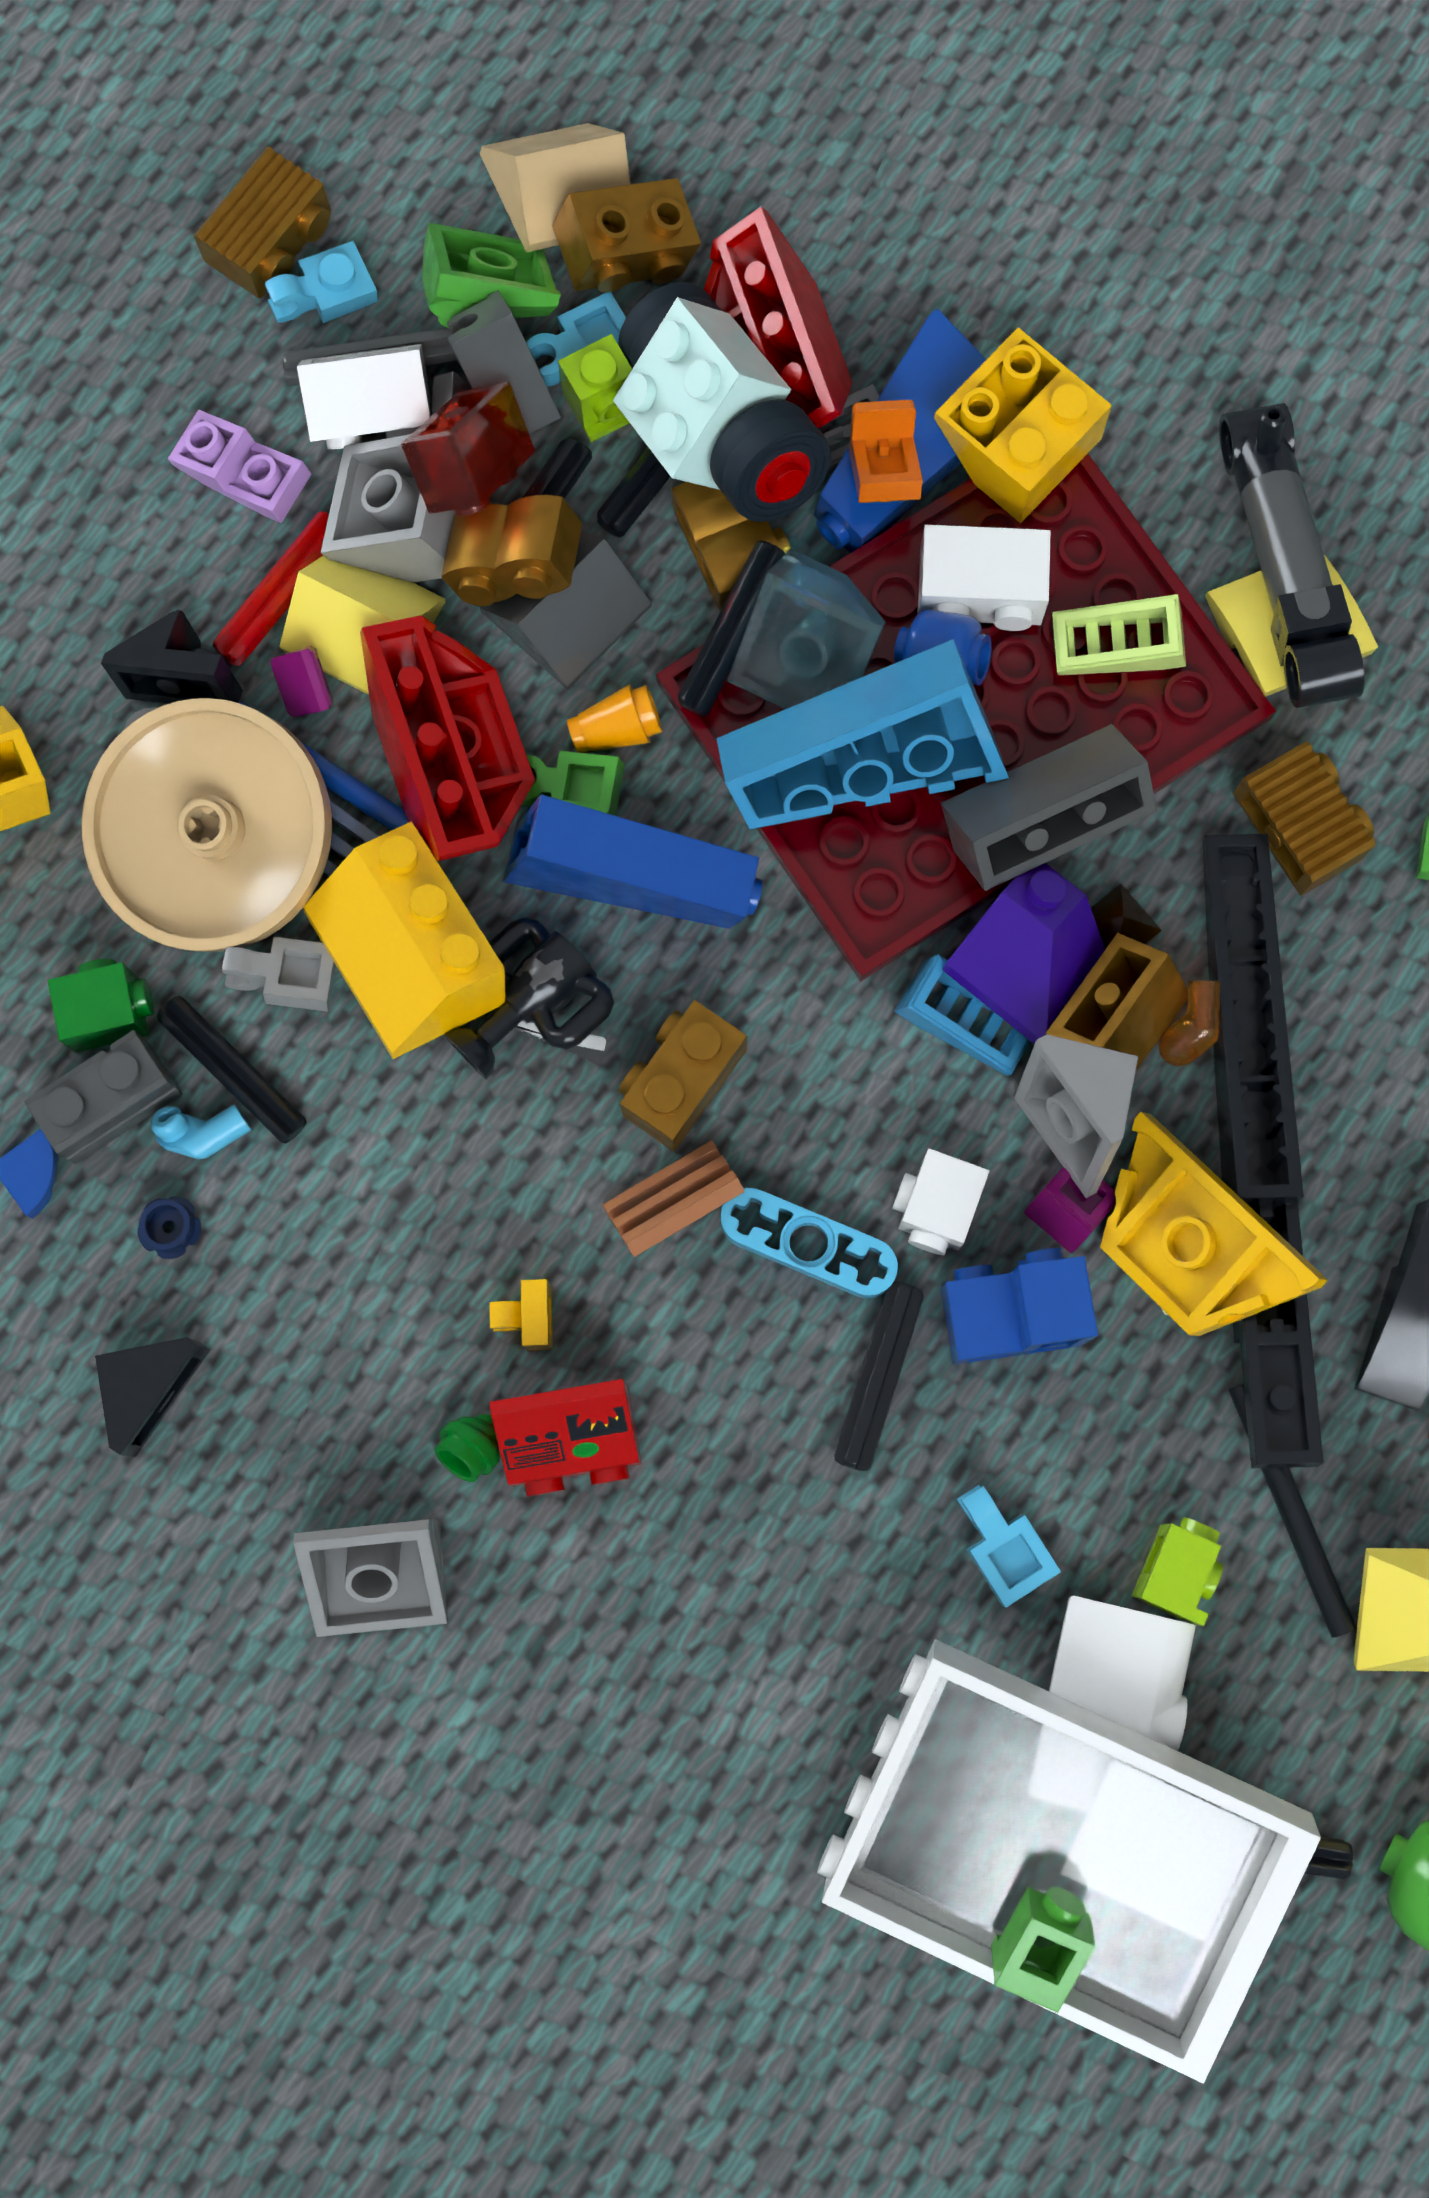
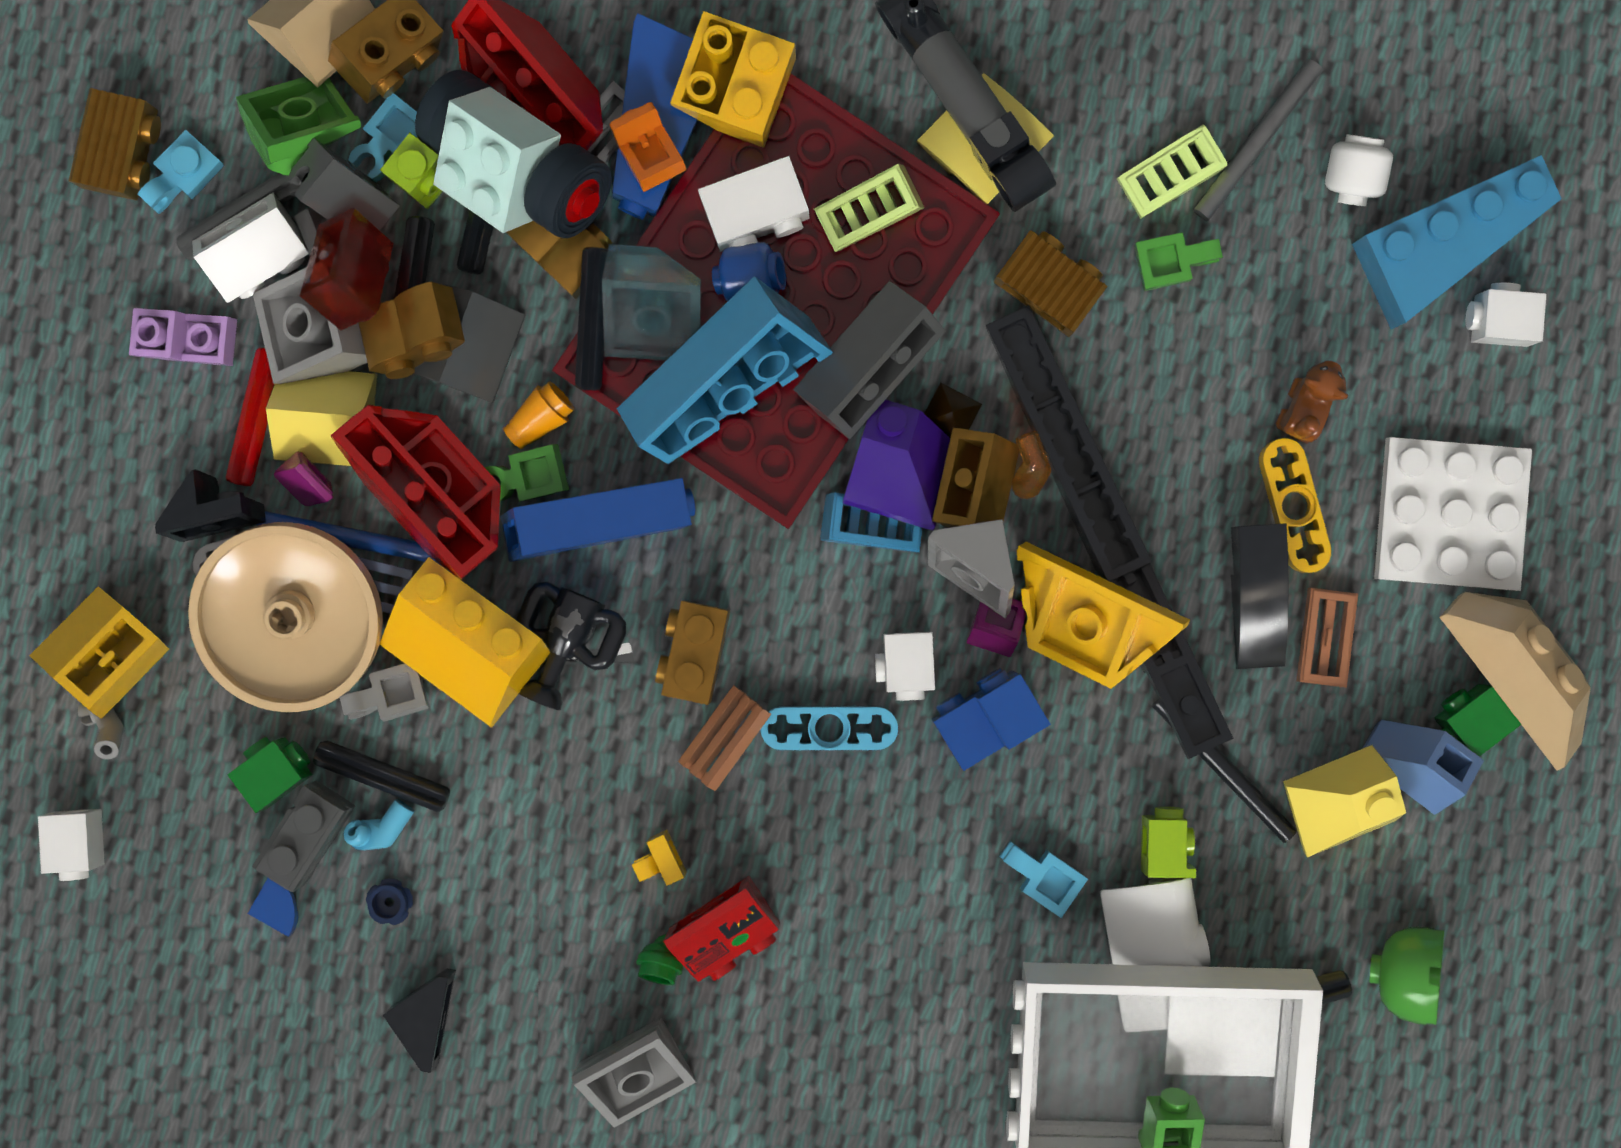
camera: 30 degrees left, 10 degrees up
black axle [834,1282,924,1471] -> none

